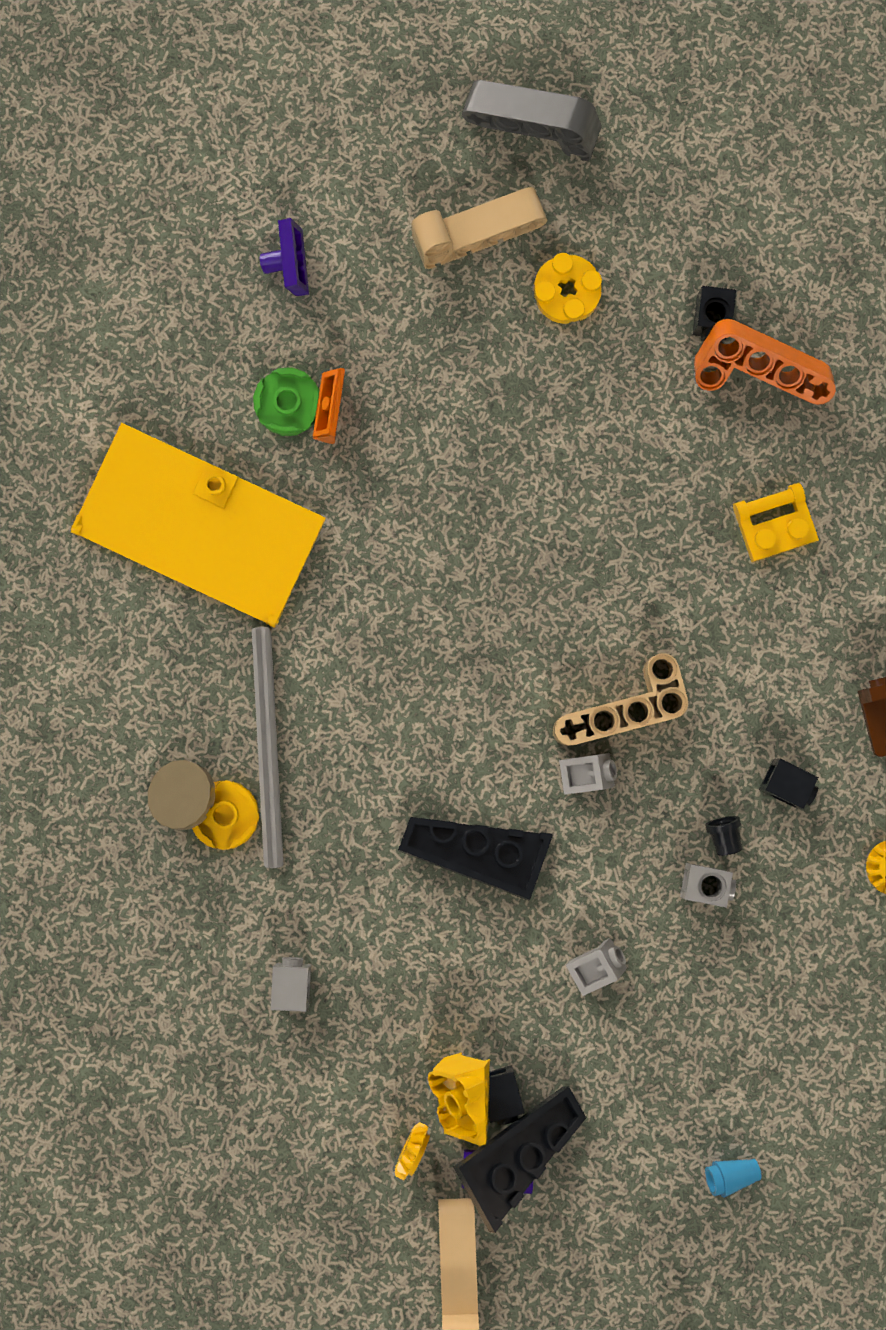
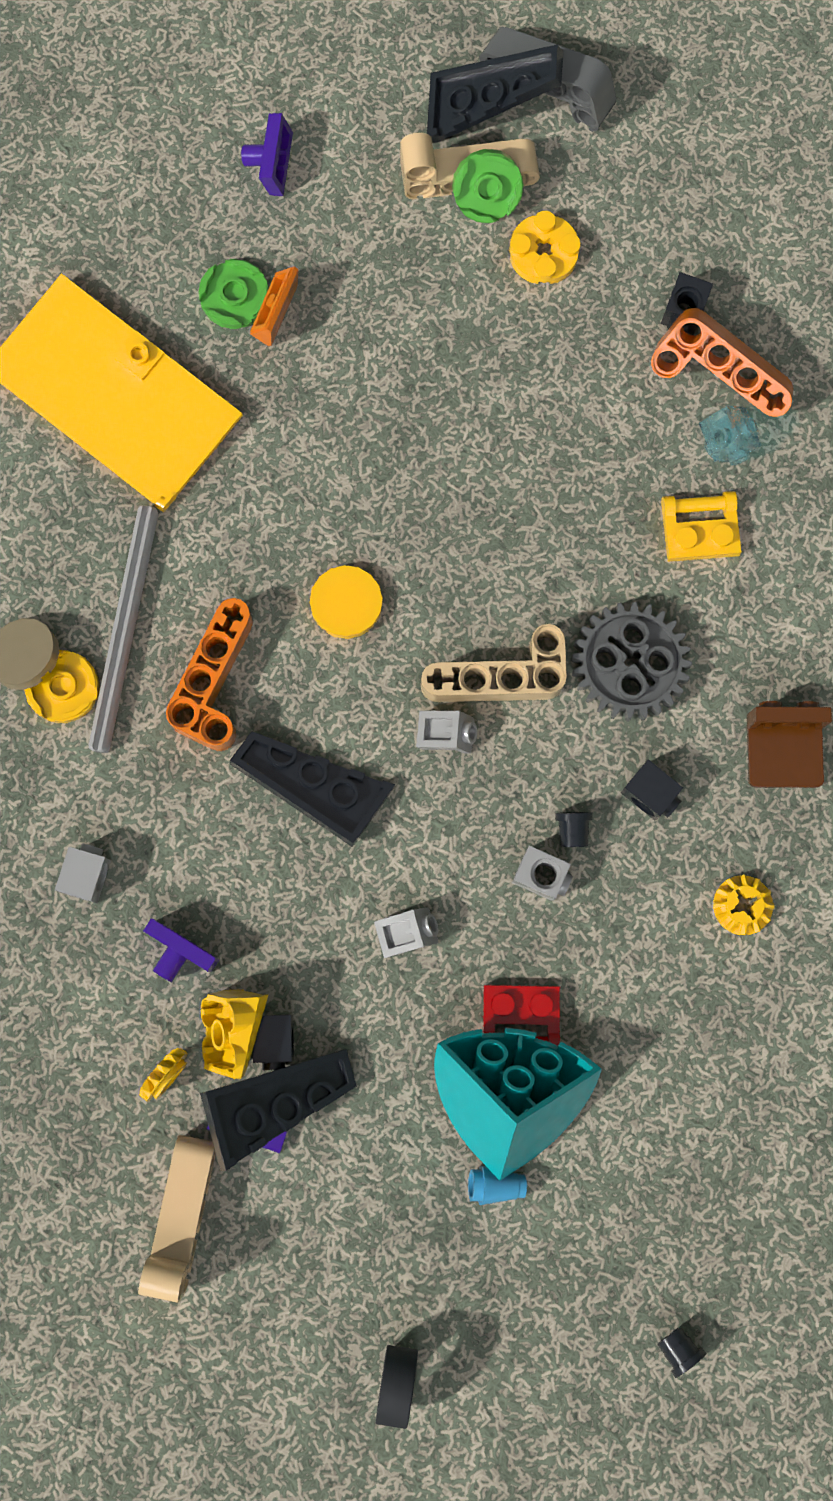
camera: 10 degrees right, 5 degrees down
none -> dark purple tile [143,918,220,983]
none -> orange beam [166,598,253,751]
none -> yellow tile [310,565,383,639]
none -> black wing [427,44,563,143]
none -> teal brick [434,1028,602,1181]
none -> bright green tile [452,149,524,223]
none -> red plate [483,985,560,1046]
none -> dark grey gear [571,602,692,722]
none -> clear light blue brick [699,406,762,466]

